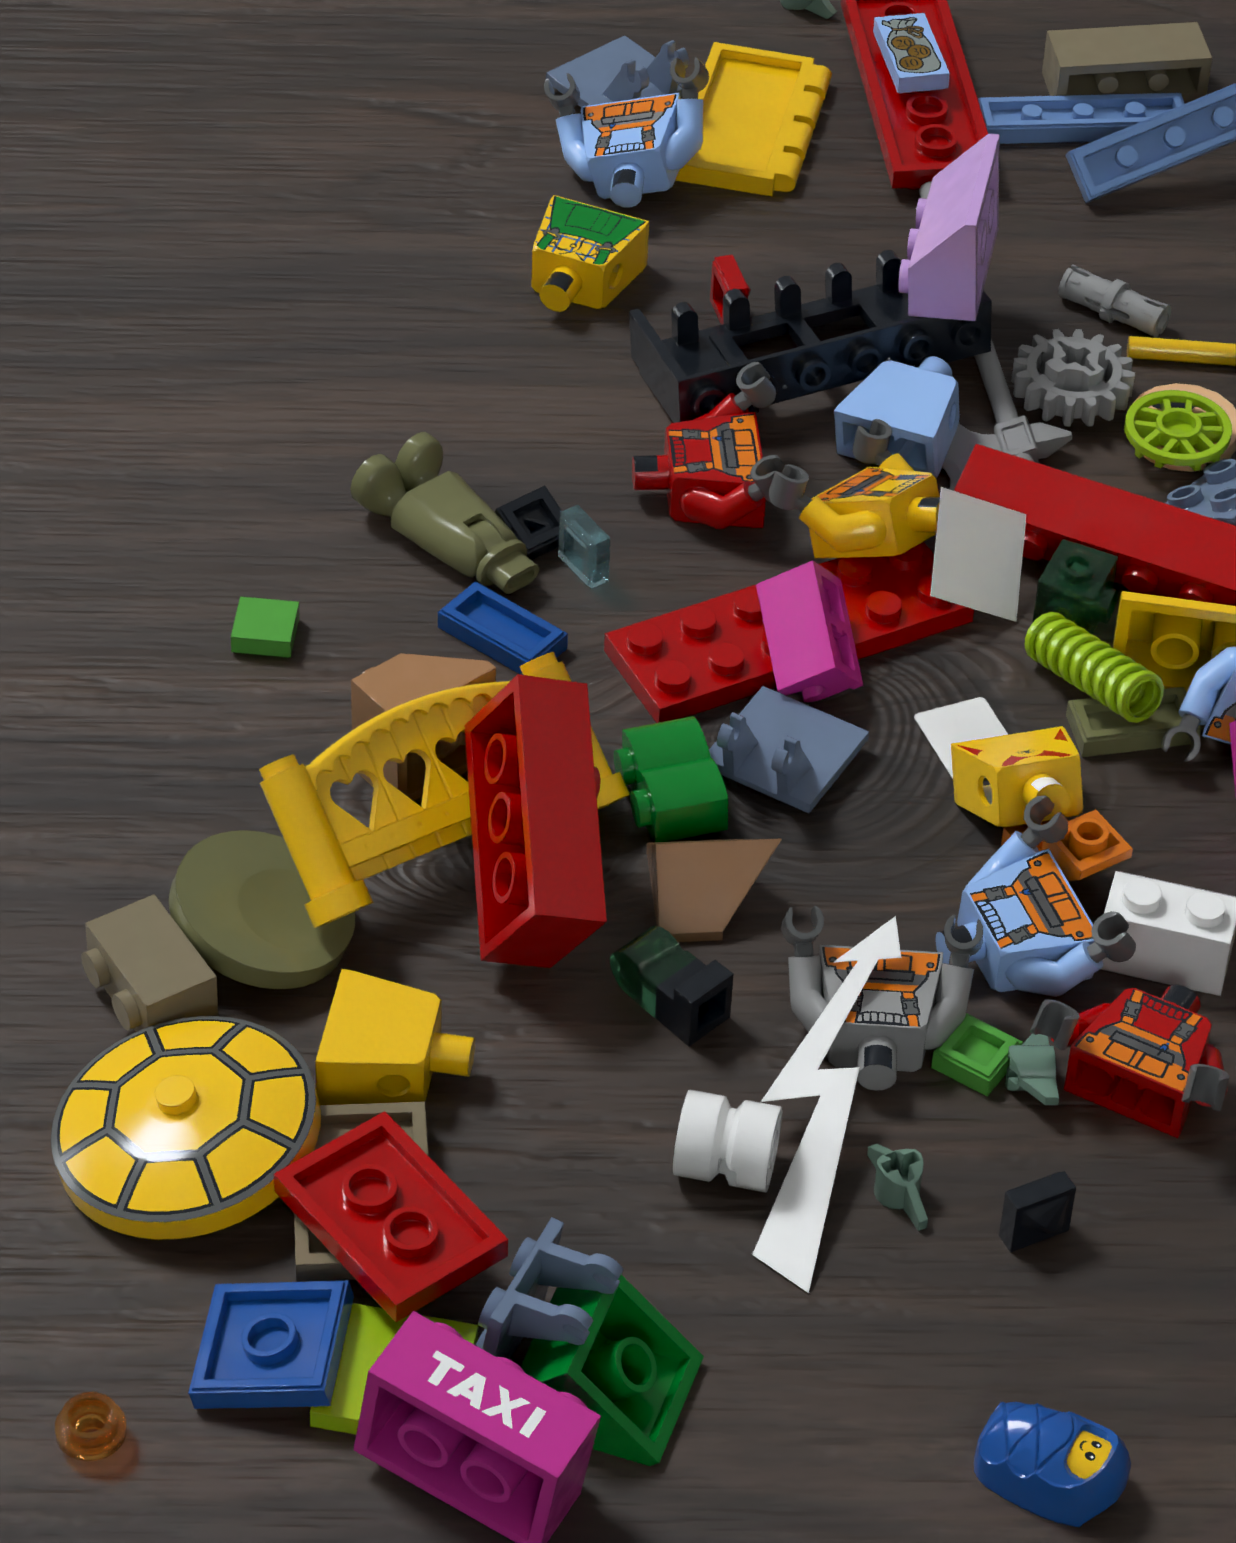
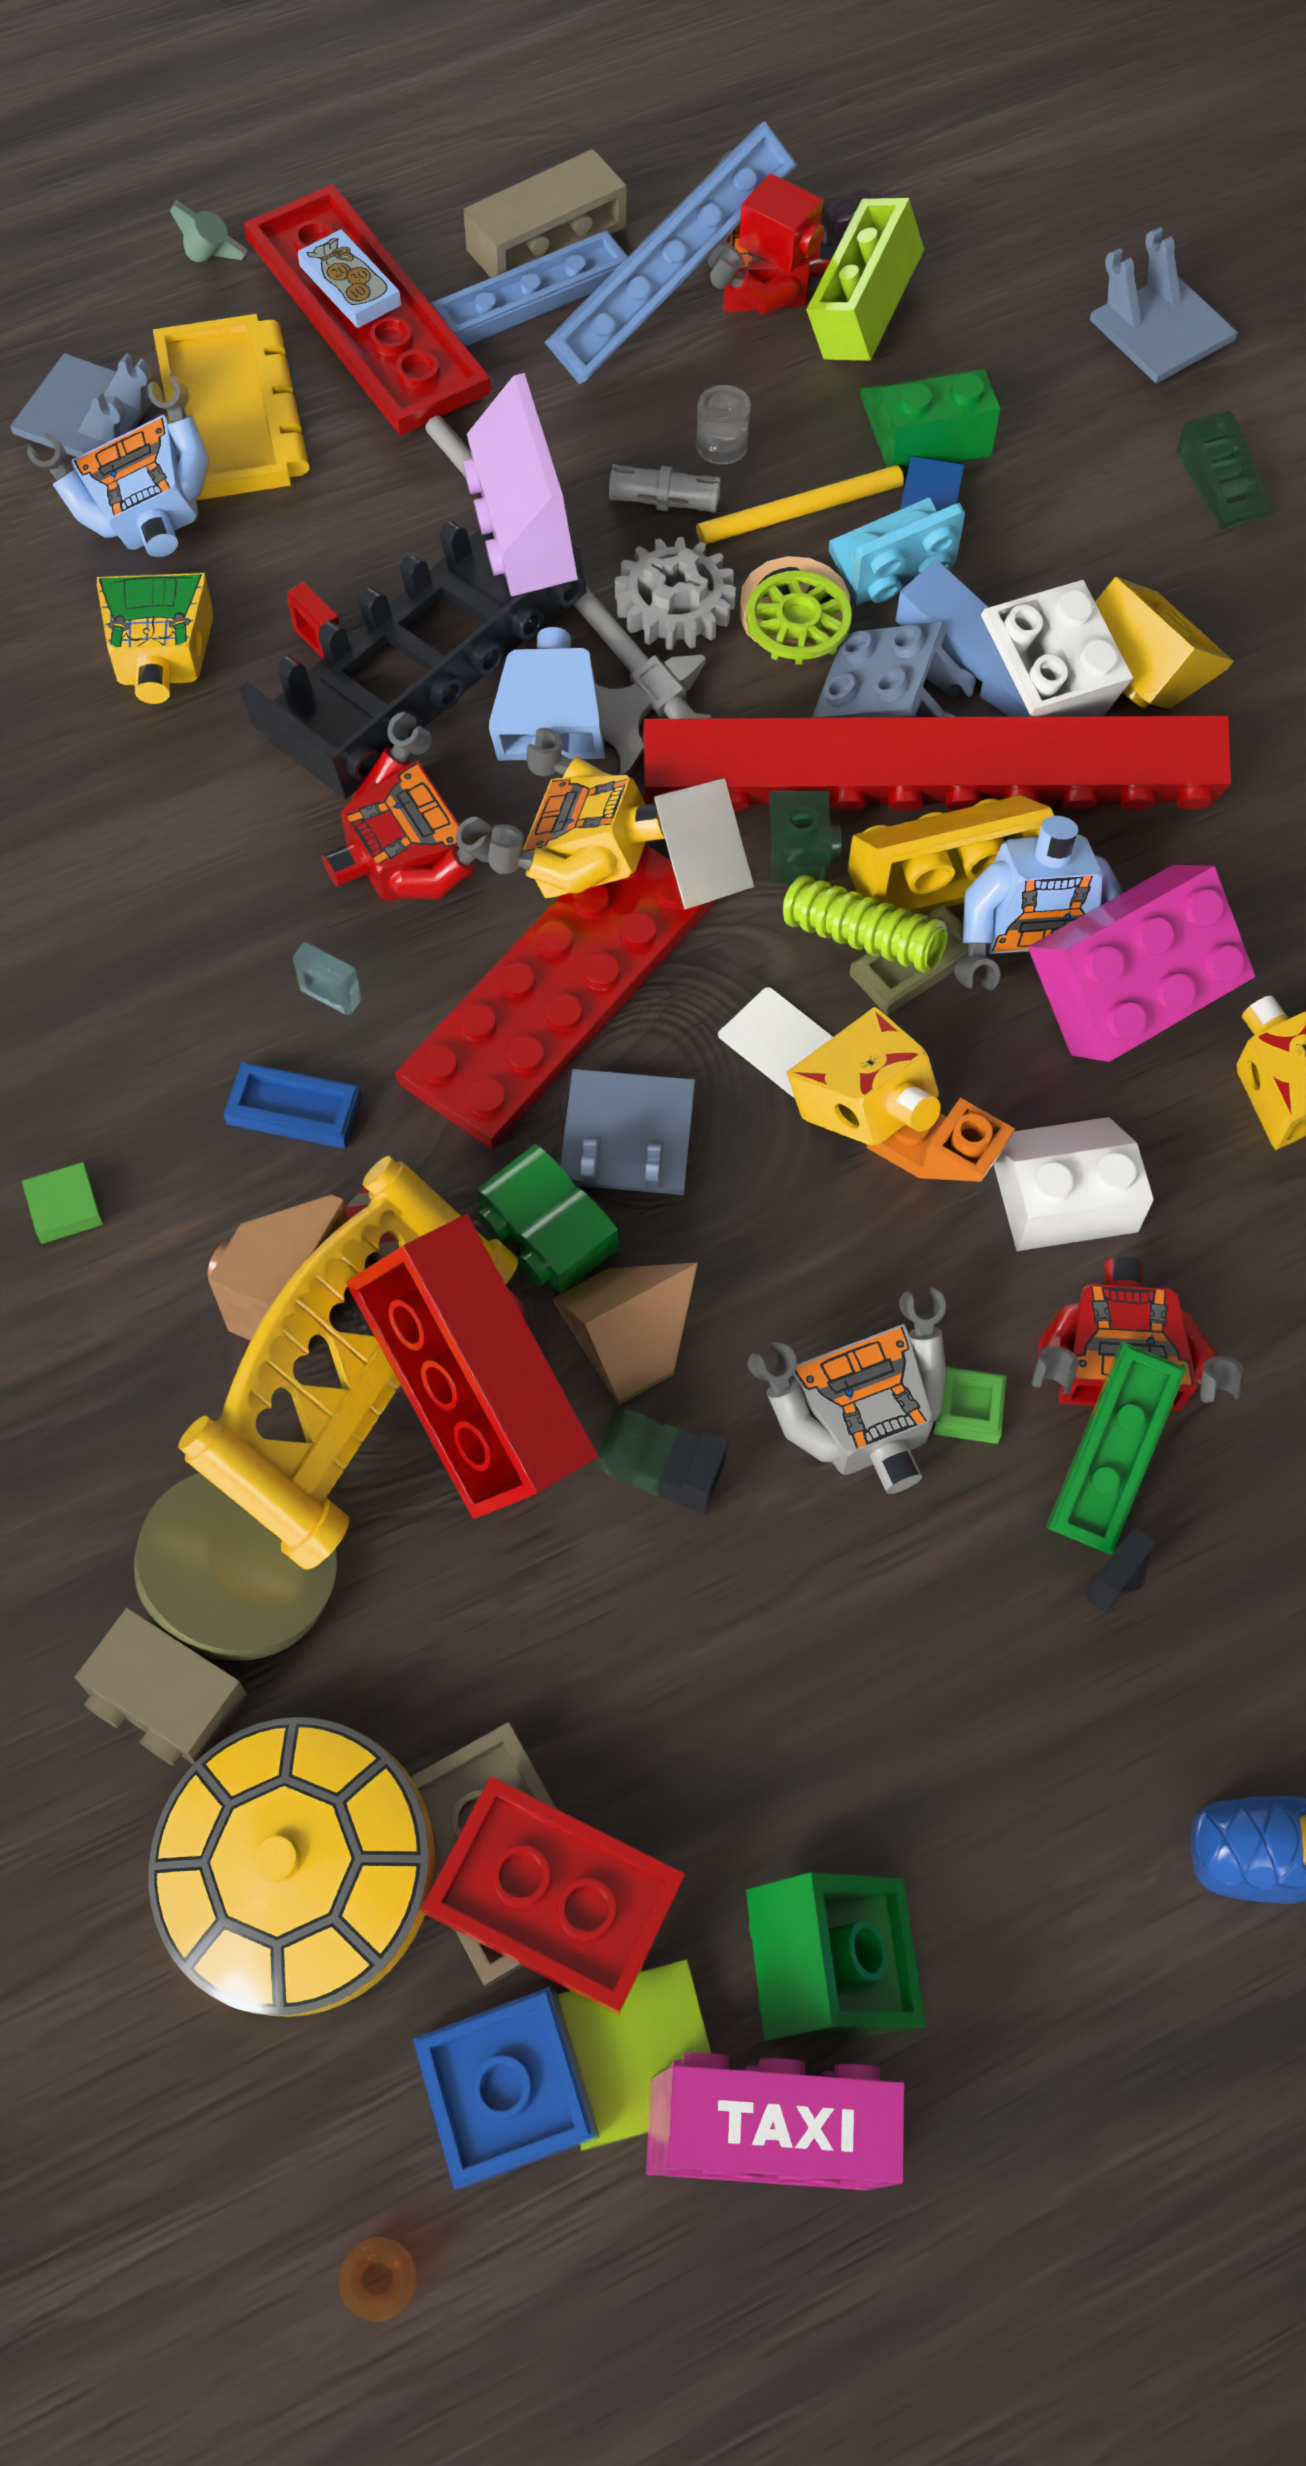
camera: 25 degrees left, 20 degrees up
yellow torso [315,969,475,1105] -> none
olive piece [350,432,539,594] -> none
sand blue plate [476,1217,623,1359] -> none
black tile [495,485,575,560] -> none
white wheel [673,1090,783,1193] -> none
white sticker [752,916,901,1293] -> none
dark pink hinge [756,560,863,702] -> none
sand green piece [867,1144,928,1231] -> none
torso [935,796,1136,997] -> none
sand green piece [1005,1033,1059,1105] -> none
none -> clear wheel [696,385,751,465]
none -> green tile [1046,1342,1187,1555]

